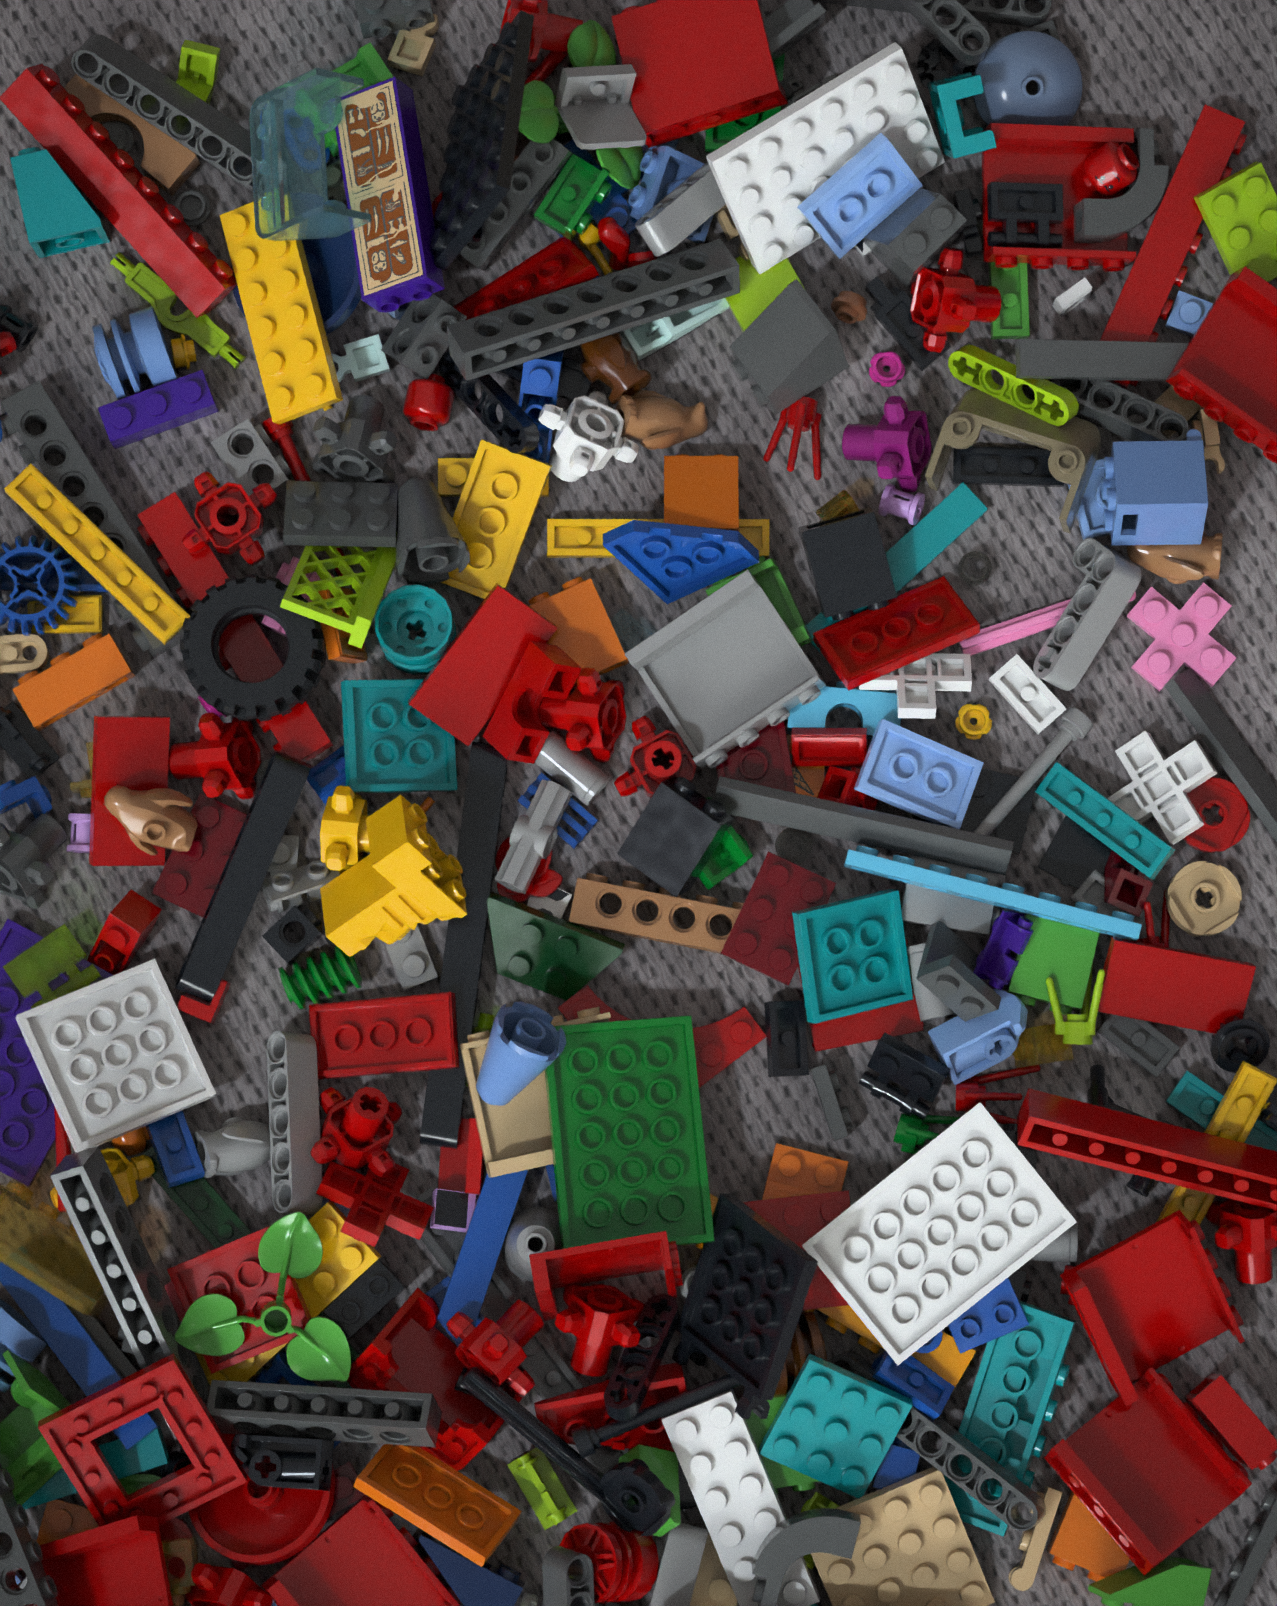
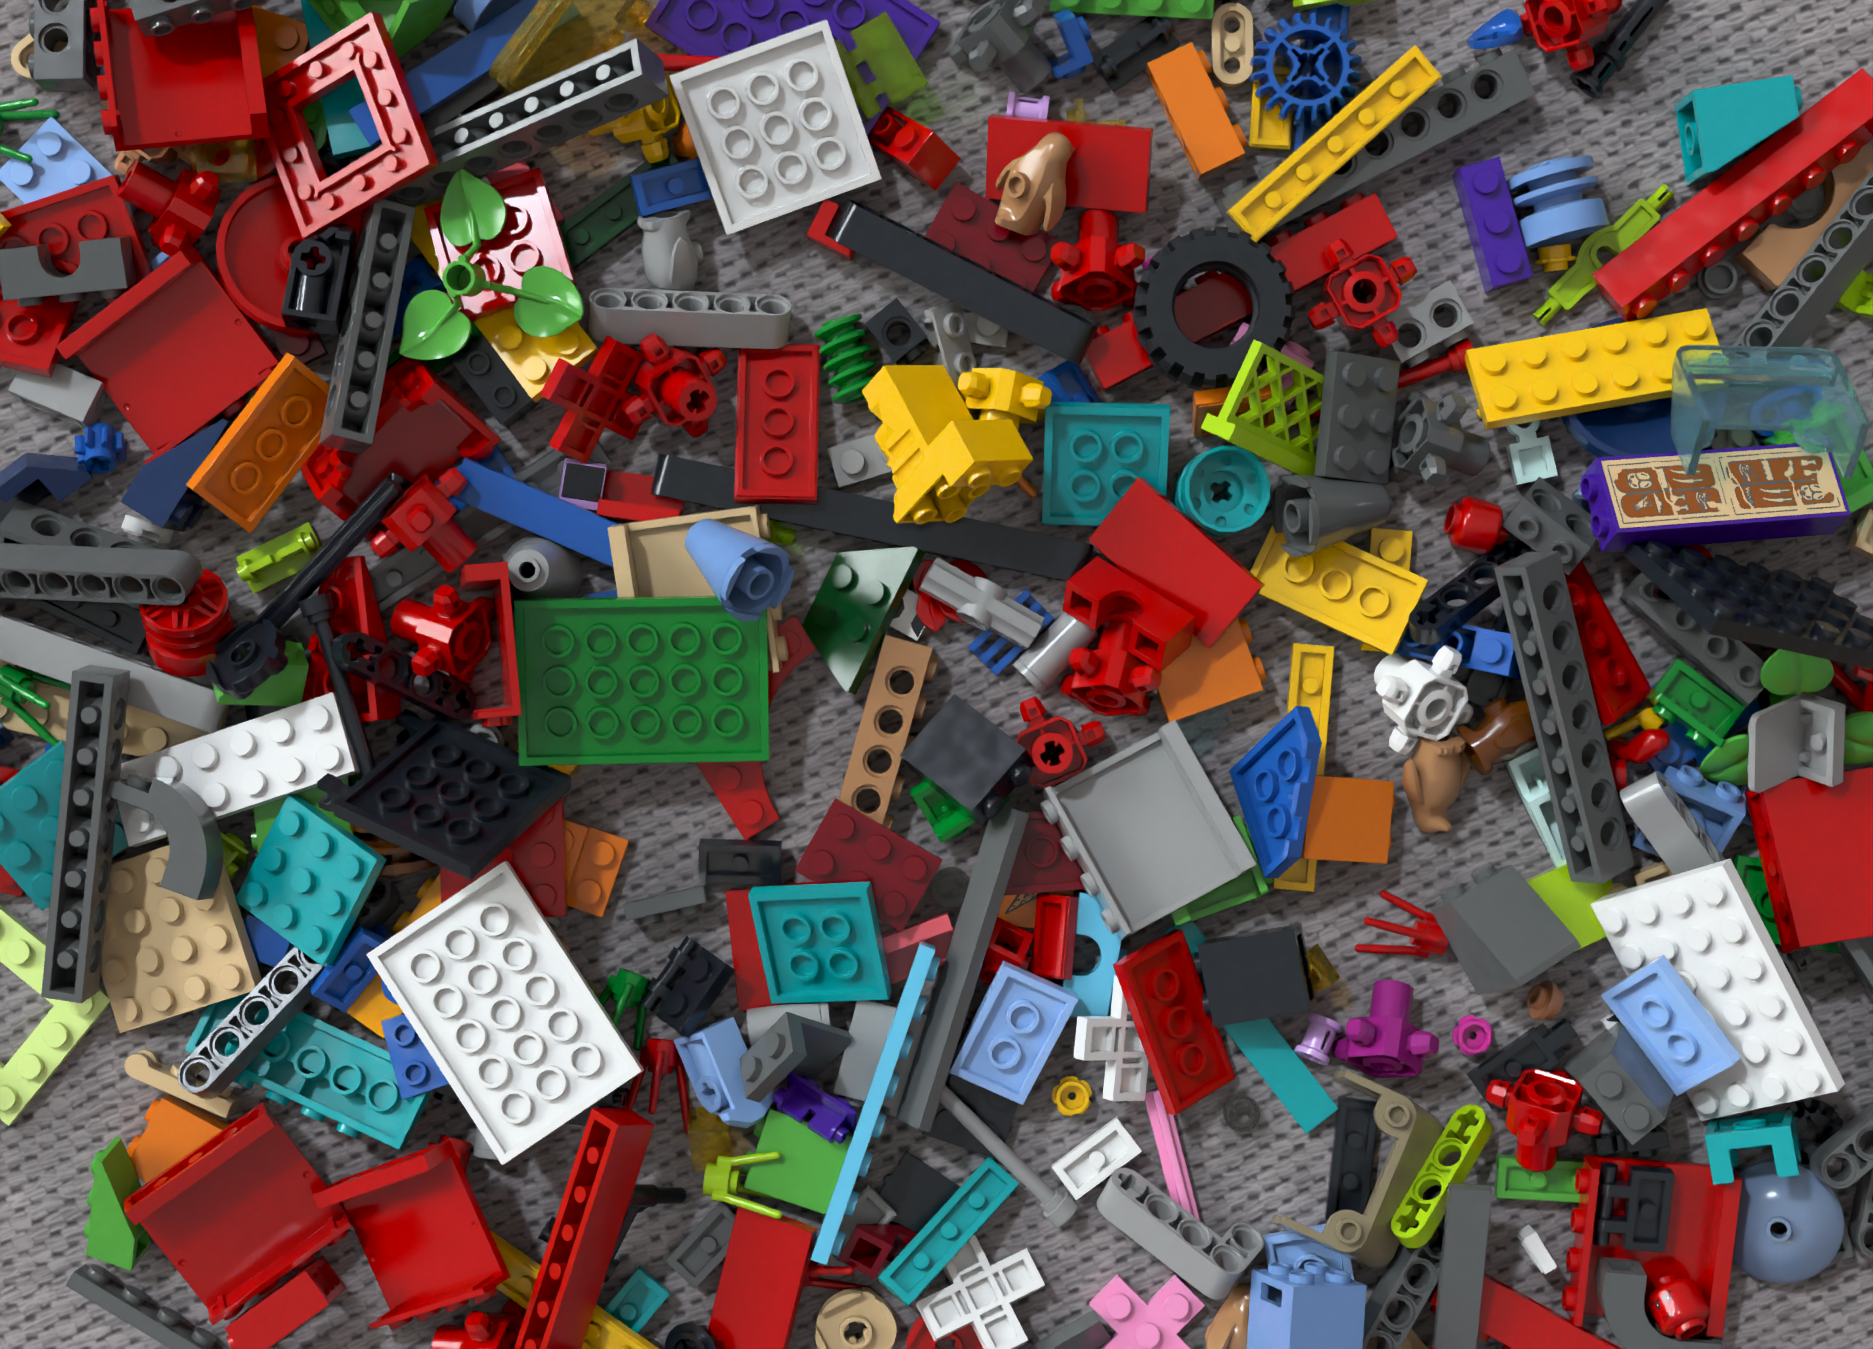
camera: 85 degrees right, 5 degrees up
none -> coral panel [882,911,954,984]

